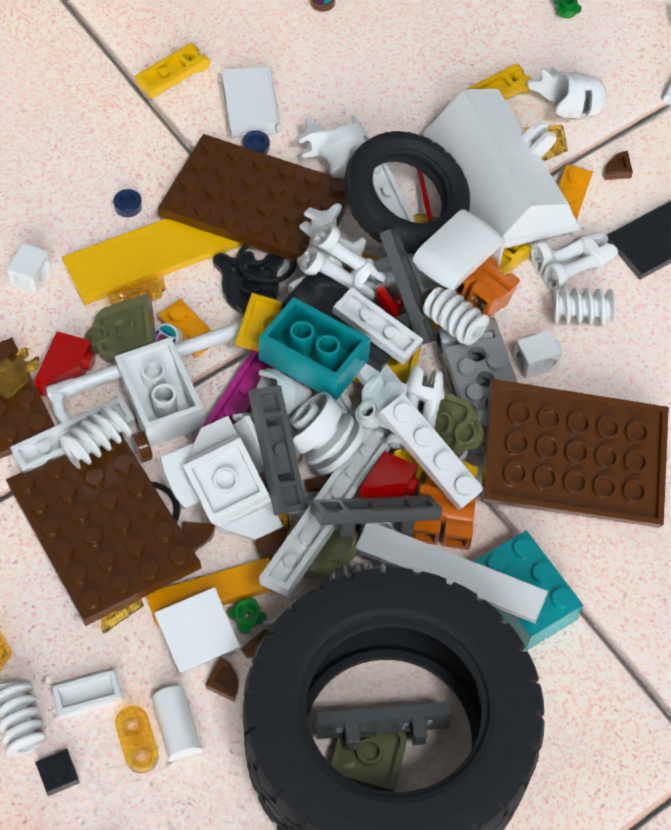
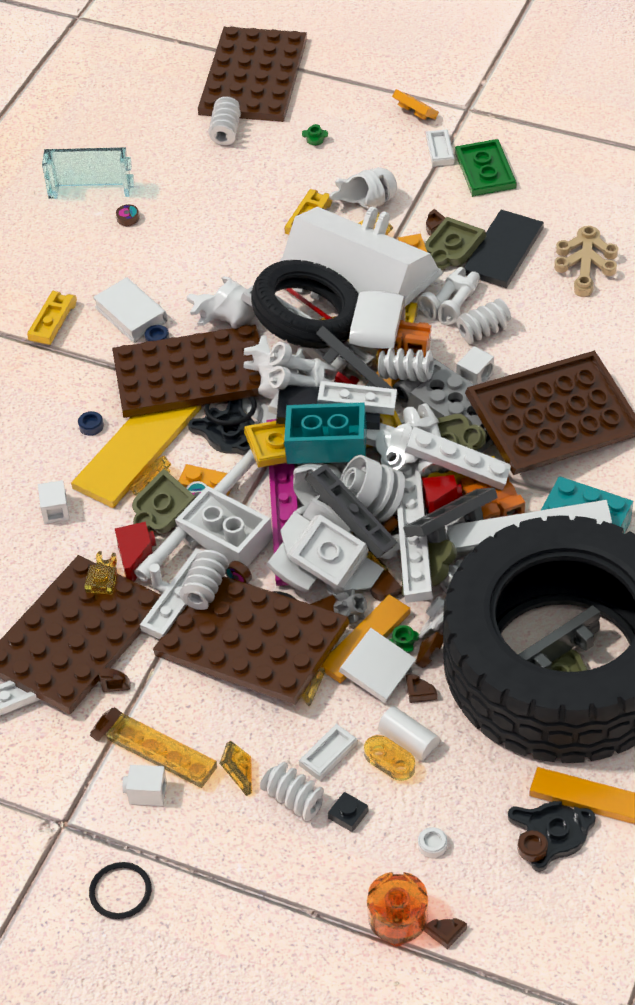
camera: 25 degrees left, 10 degrees down
none -> light grey gear [334,589,367,624]
none -> olive plate [425,217,486,270]

